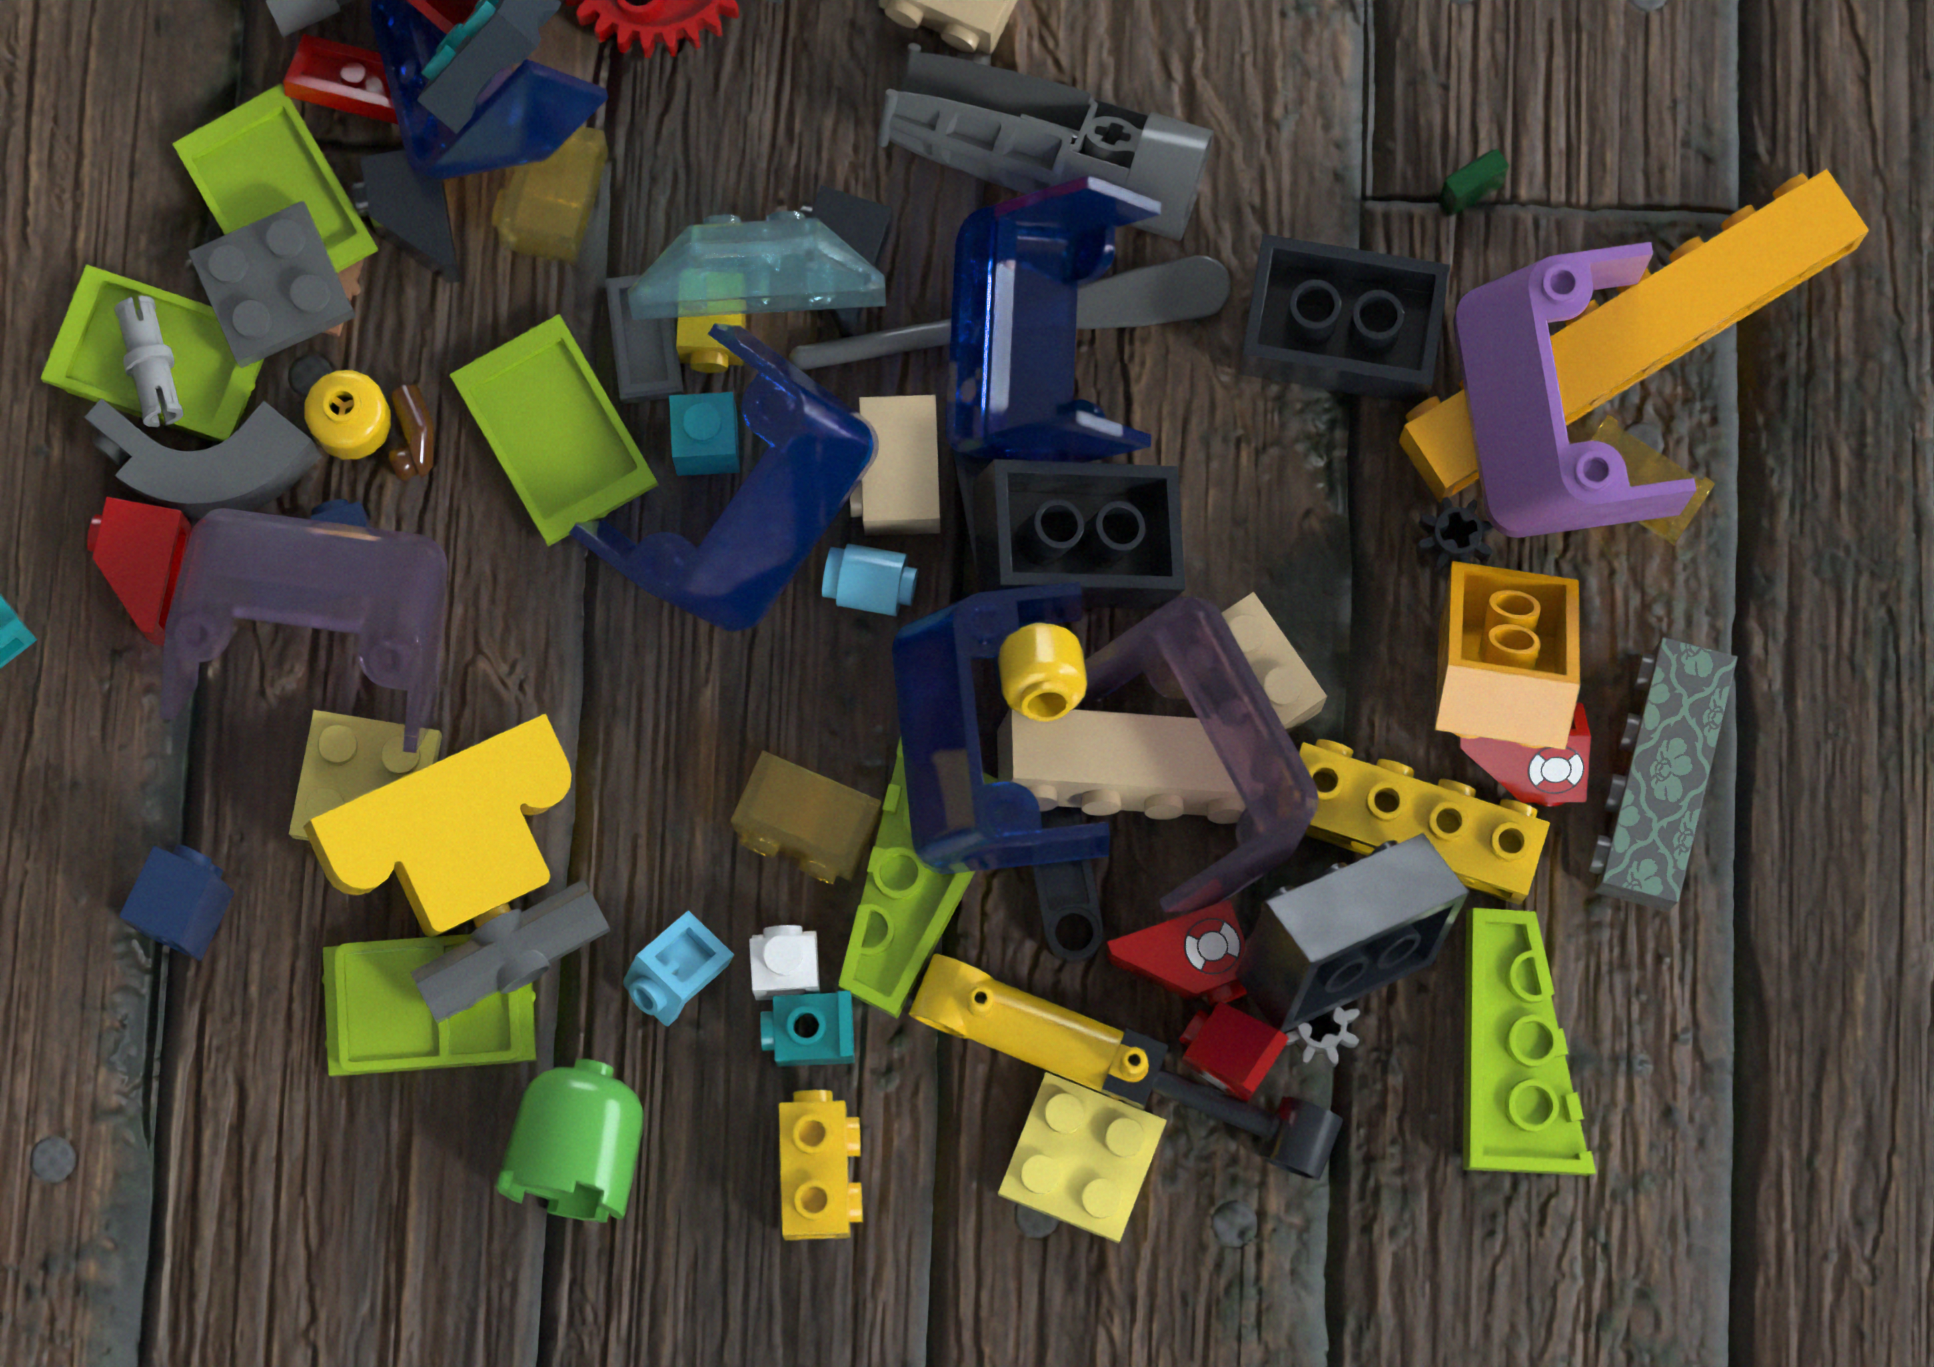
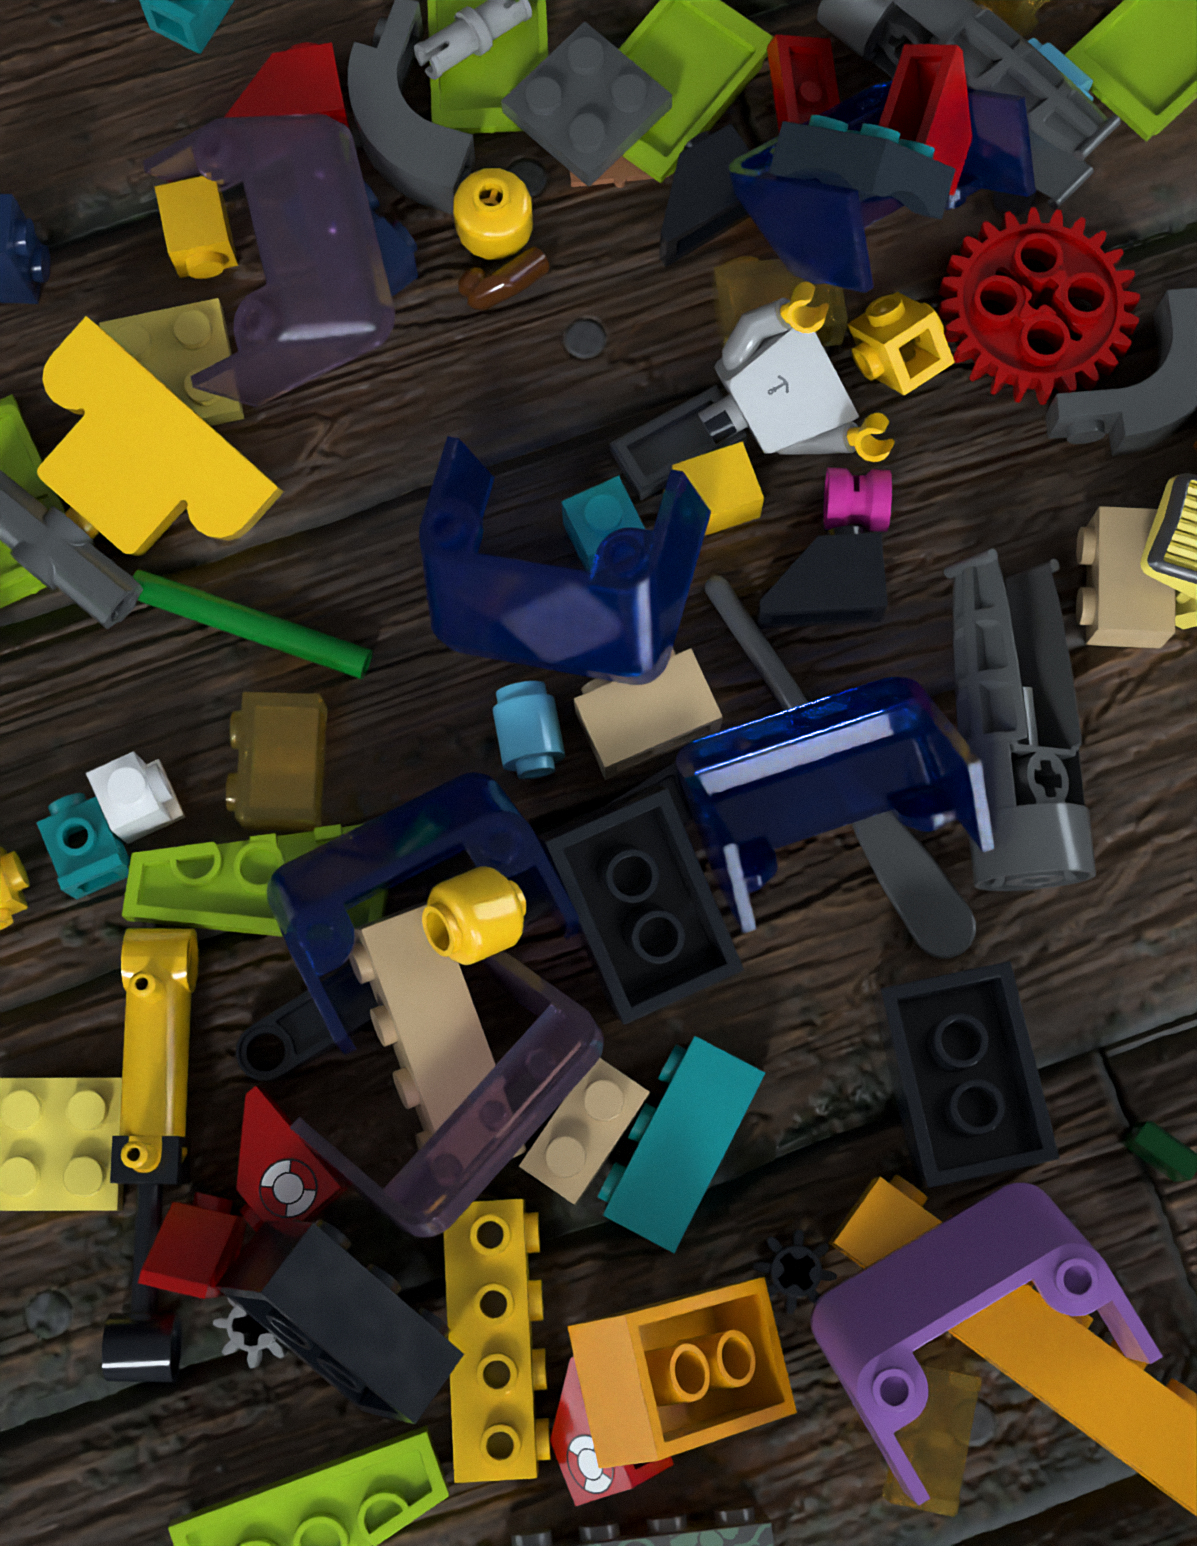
camera: 70 degrees right, 0 degrees up
lime piece [450,314,658,546] -> none
medium azure bracket [623,911,734,1026] -> none
clear light blue wedge [628,211,886,320] -> none
none -> green piece [133,569,373,679]
none -> yellow brick [154,173,238,279]
none -> teal brick [597,1036,765,1253]
none -> torso [698,281,895,462]
none -> dark pink wheel [823,467,892,532]
none -> yellow brick [847,291,955,396]

